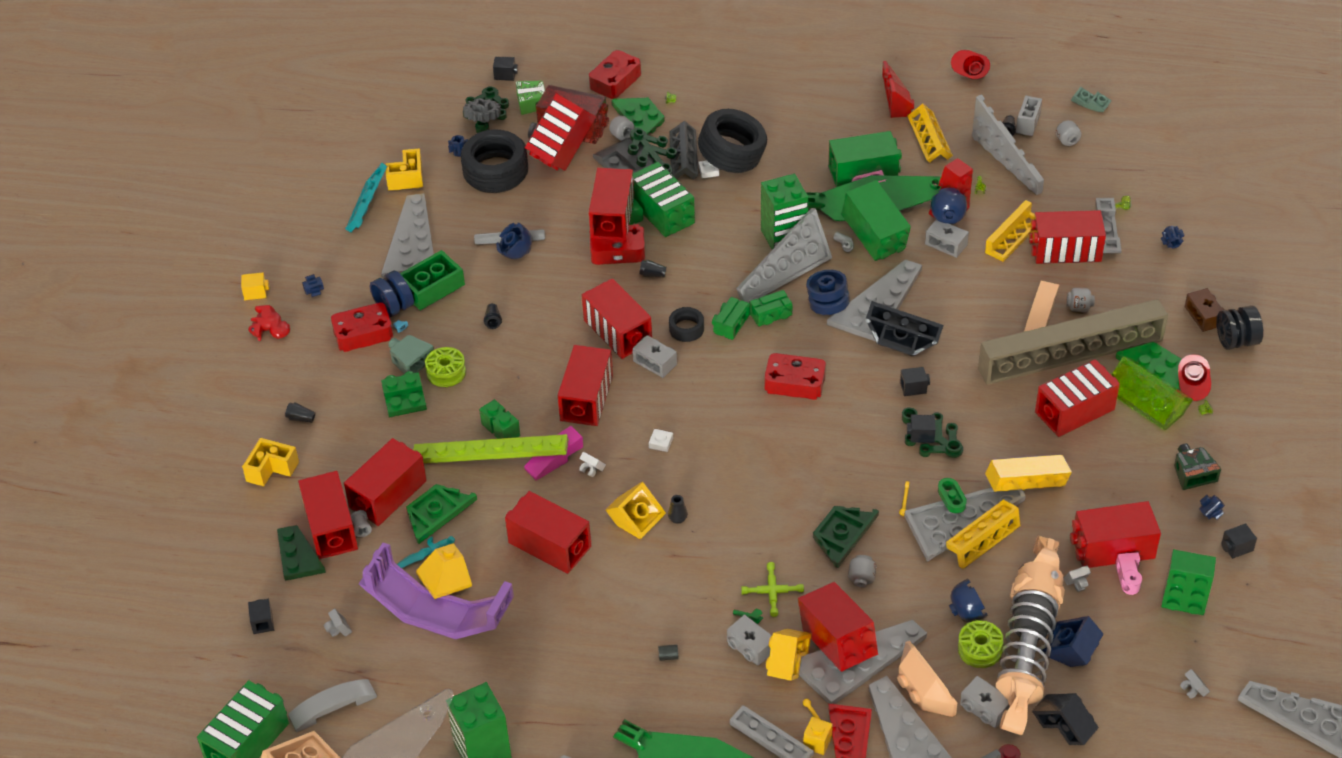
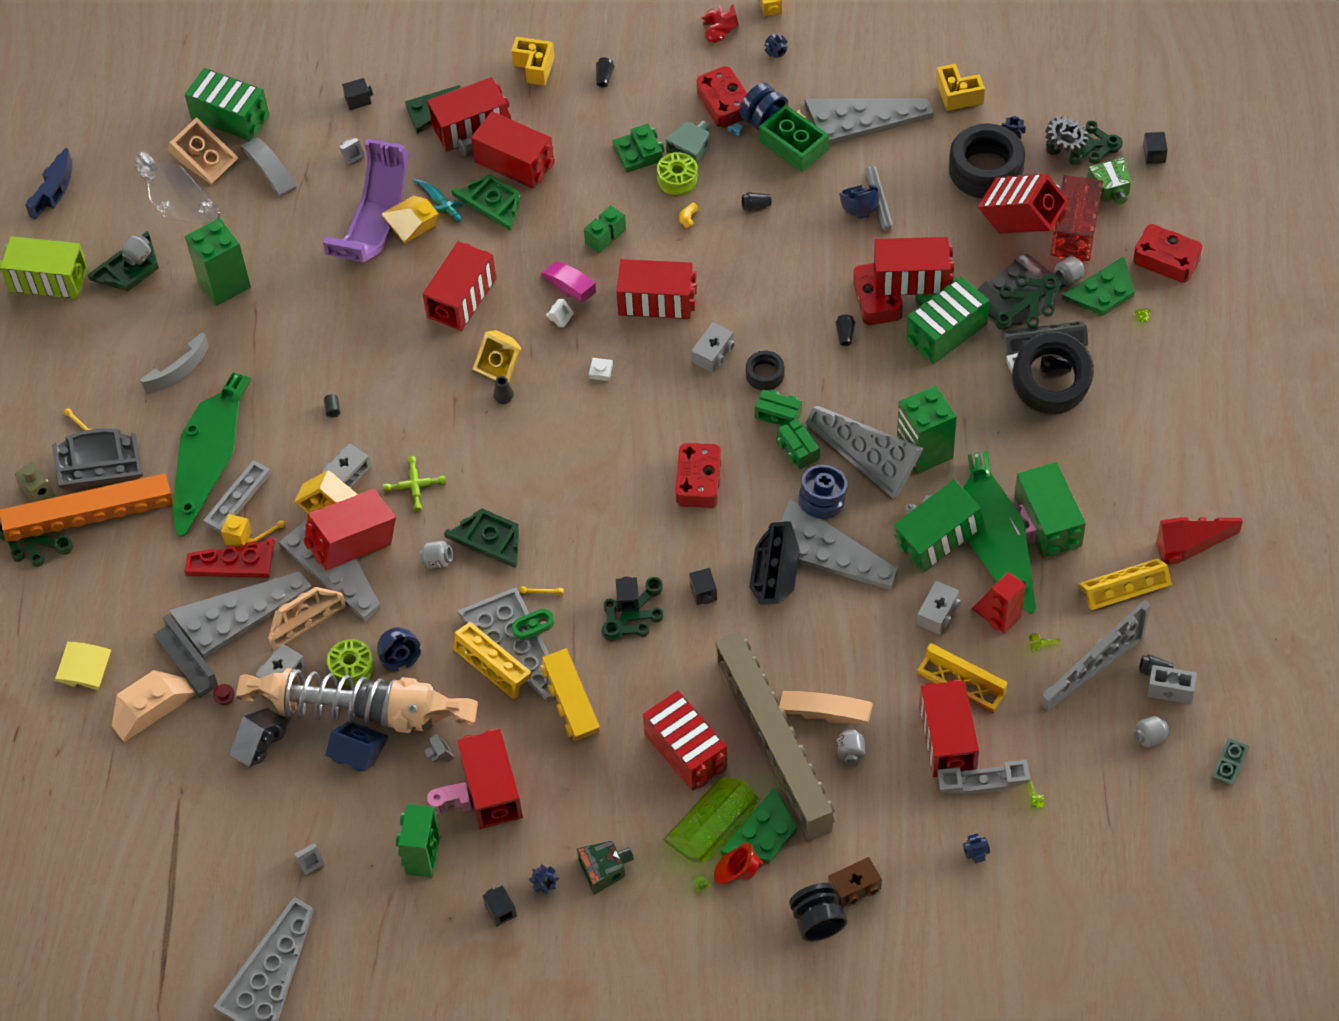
camera: 85 degrees right, 10 degrees up
teal wing [345,163,387,232] -> none
lime plate [413,434,569,463] -> none
red brick [582,278,652,359] -> none
green hand [733,608,763,624] -> none
dark blue cylinder [931,188,967,225] -> none
red piece [951,50,991,80] -> none
none -> yellow arm [679,202,699,228]

